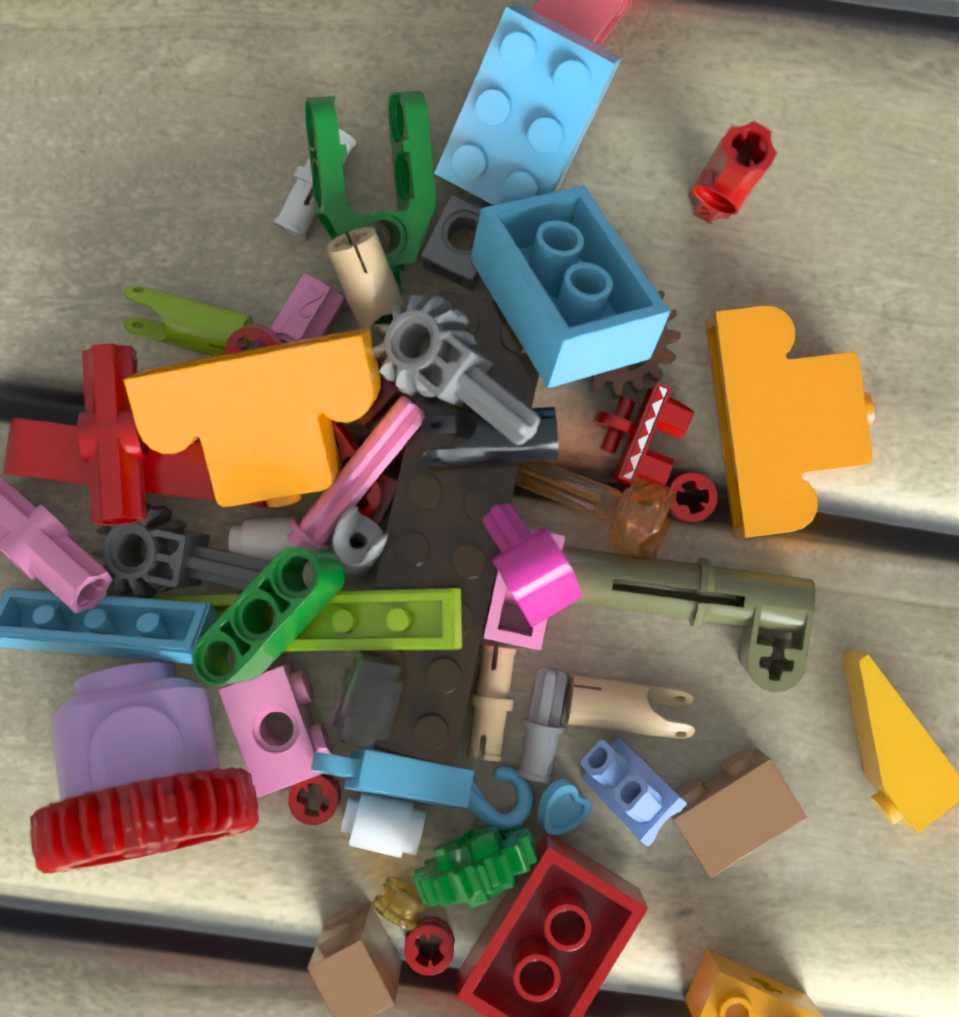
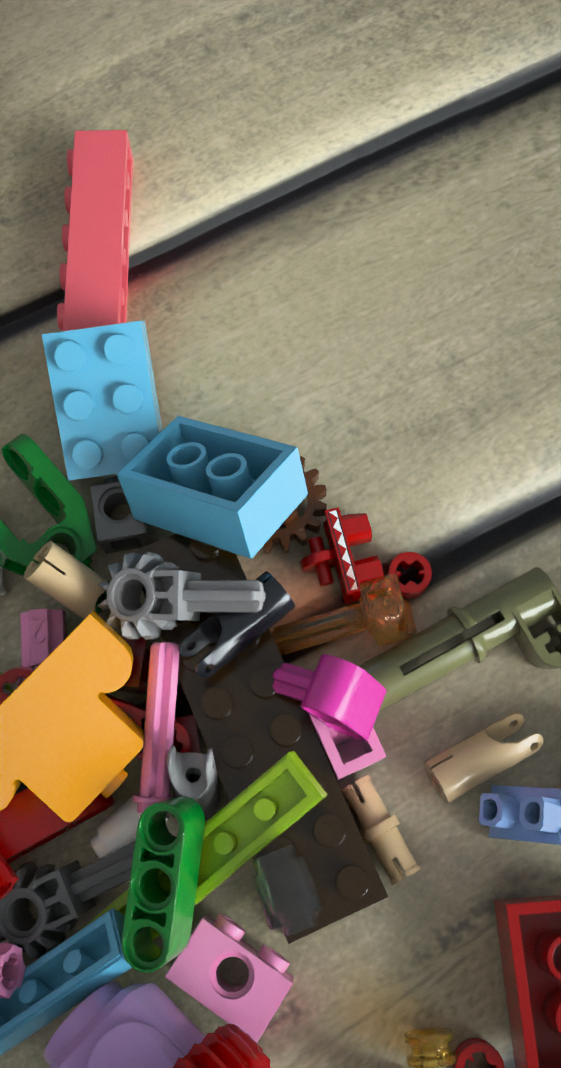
camera: 30 degrees left, 15 degrees down
red bush [288,773,341,825] -> none
medium azure piece [311,749,534,831] -> none
white brick [340,792,427,858] -> none
green gear [413,825,538,908] -> none
light grey axle [517,667,569,783] -> none
medium azure piece [537,778,592,835] -> none
red piece [689,120,778,224] -> none
light orange brick [705,306,874,538] -> none

